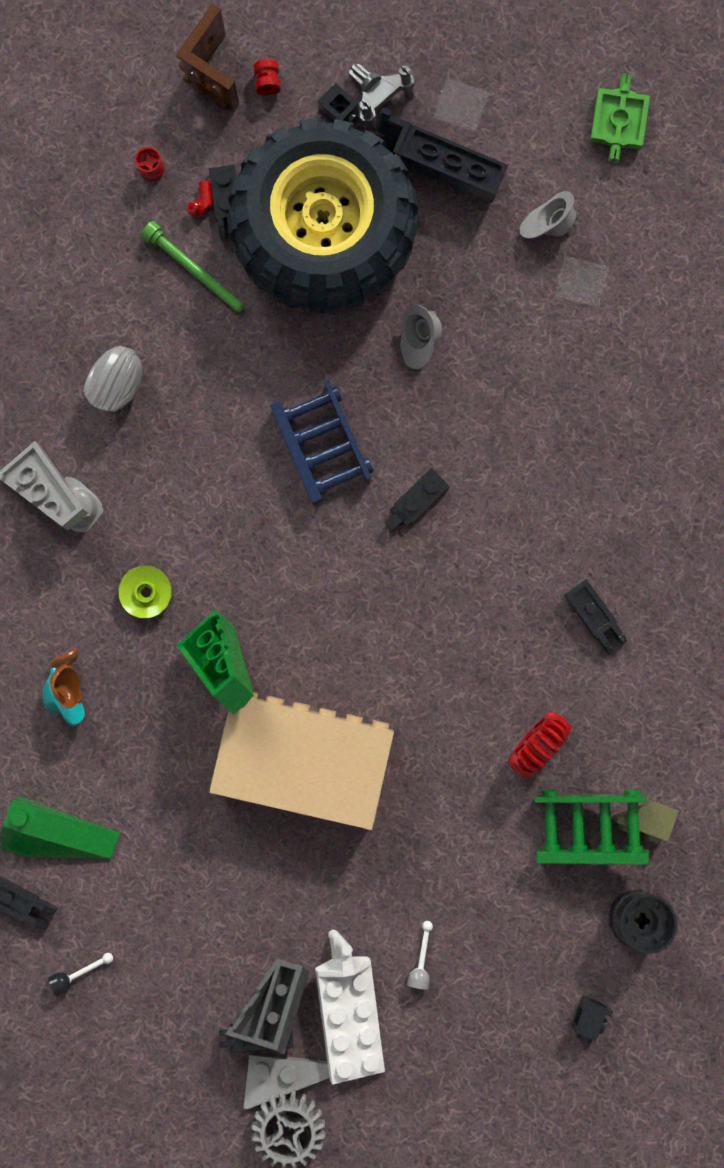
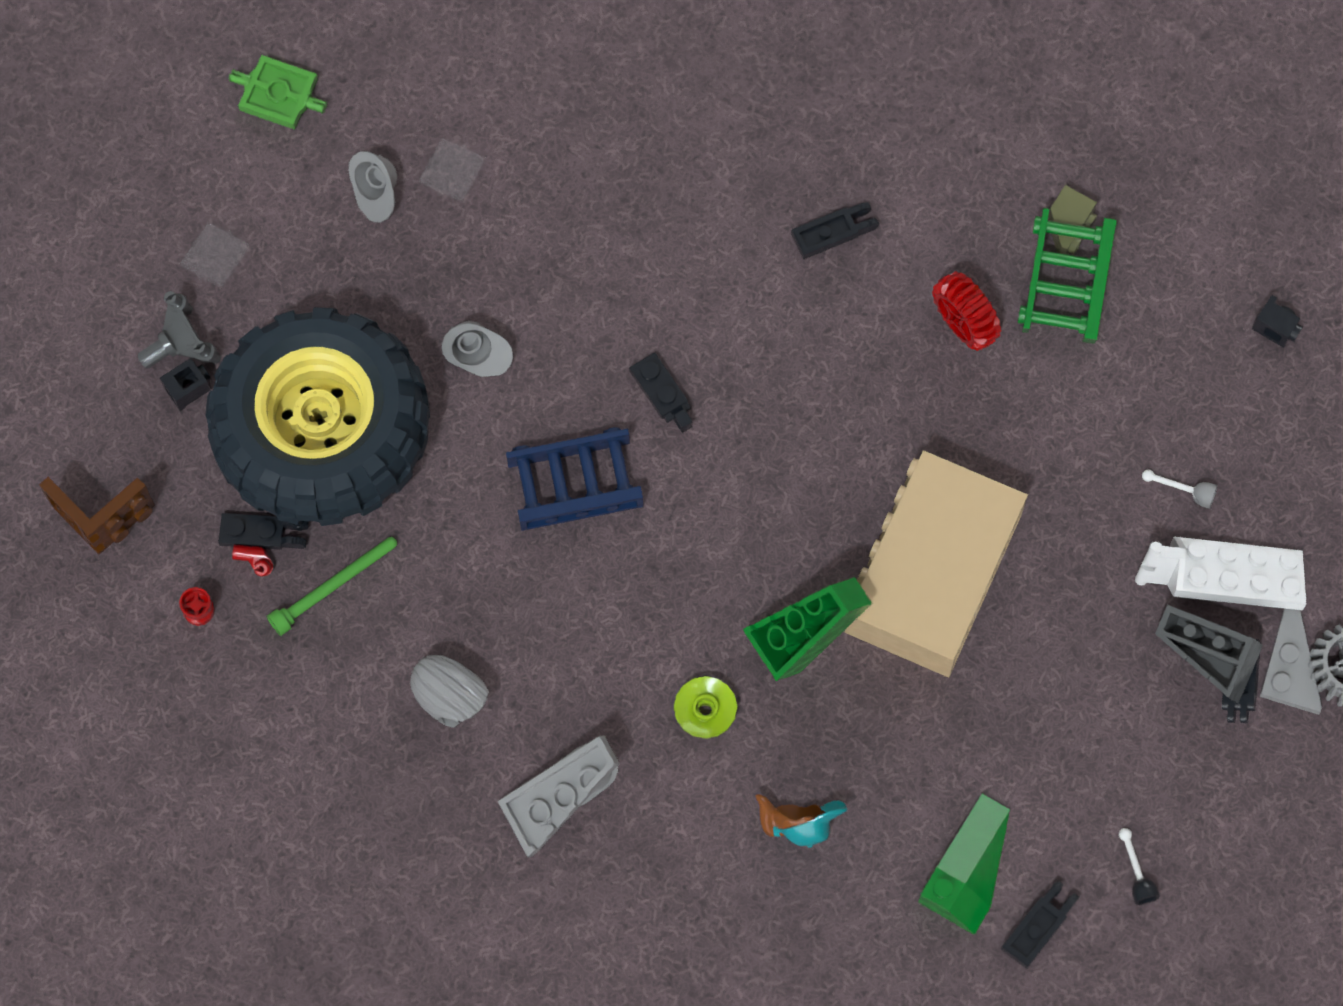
camera: 75 degrees left, 15 degrees down
red wheel [253,59,281,96] -> none
black hinge [374,108,508,203] -> none
black wheel [608,890,678,954] -> none

